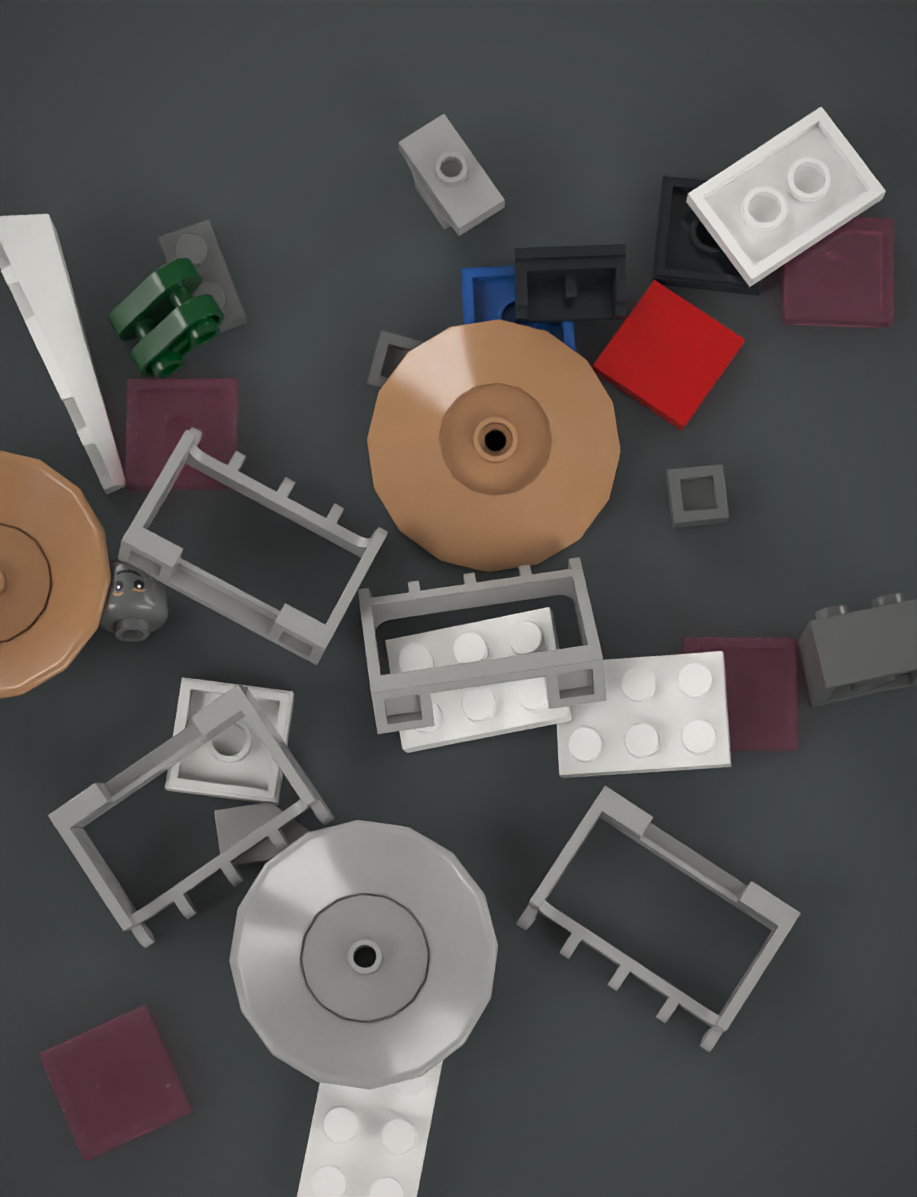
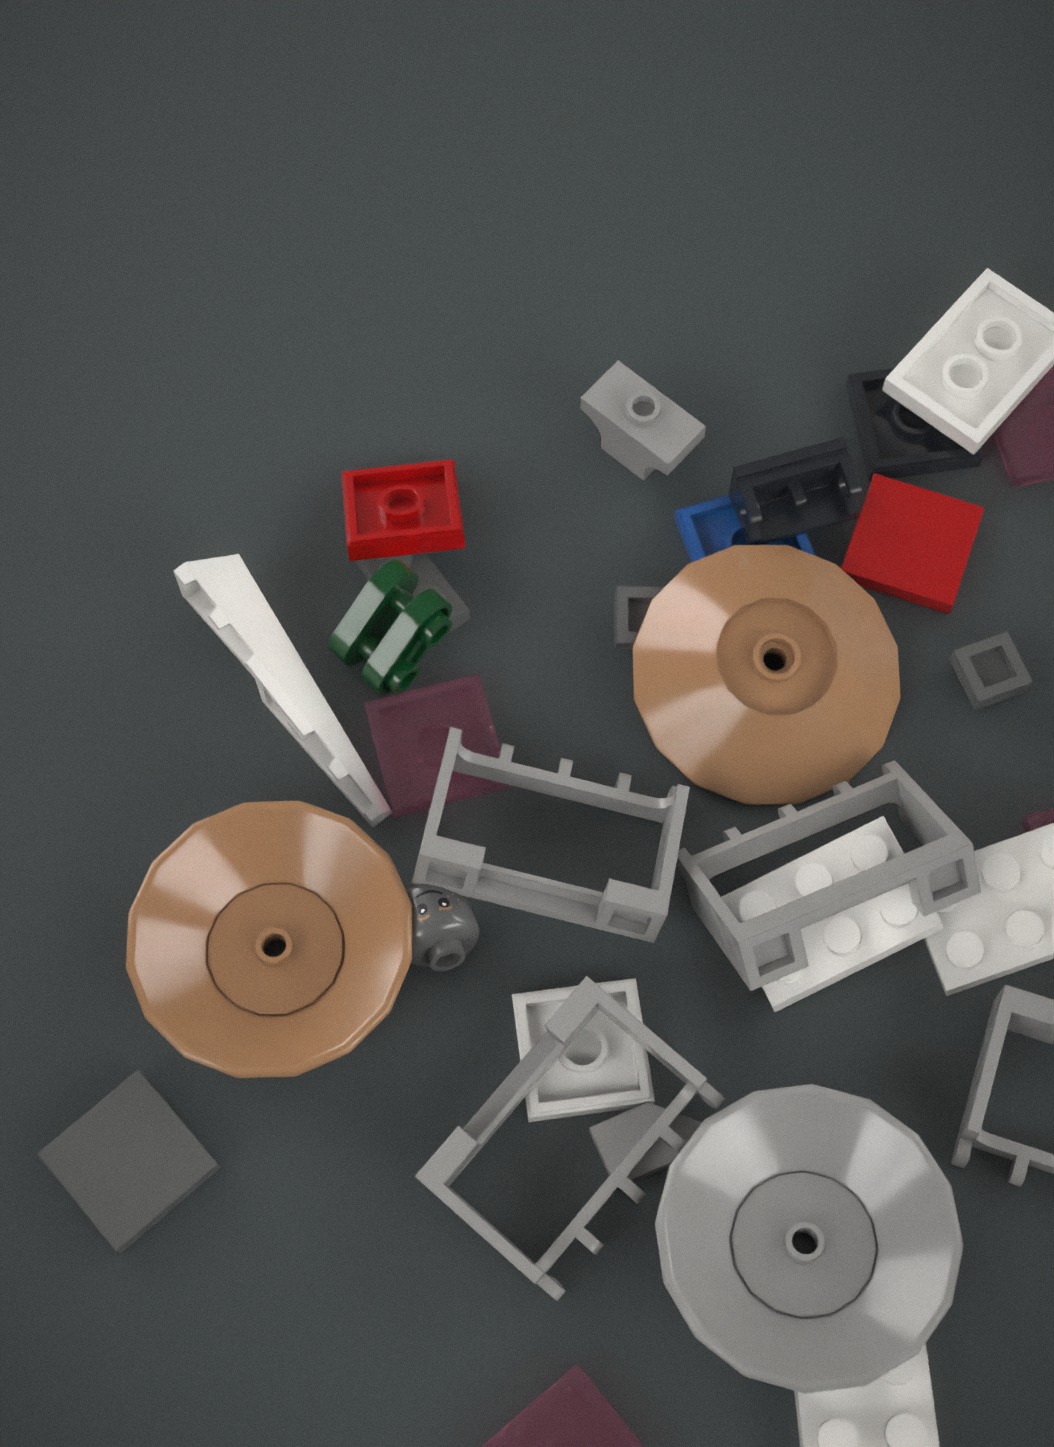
camera: 15 degrees left, 10 degrees down
none -> red tile [341,459,465,561]

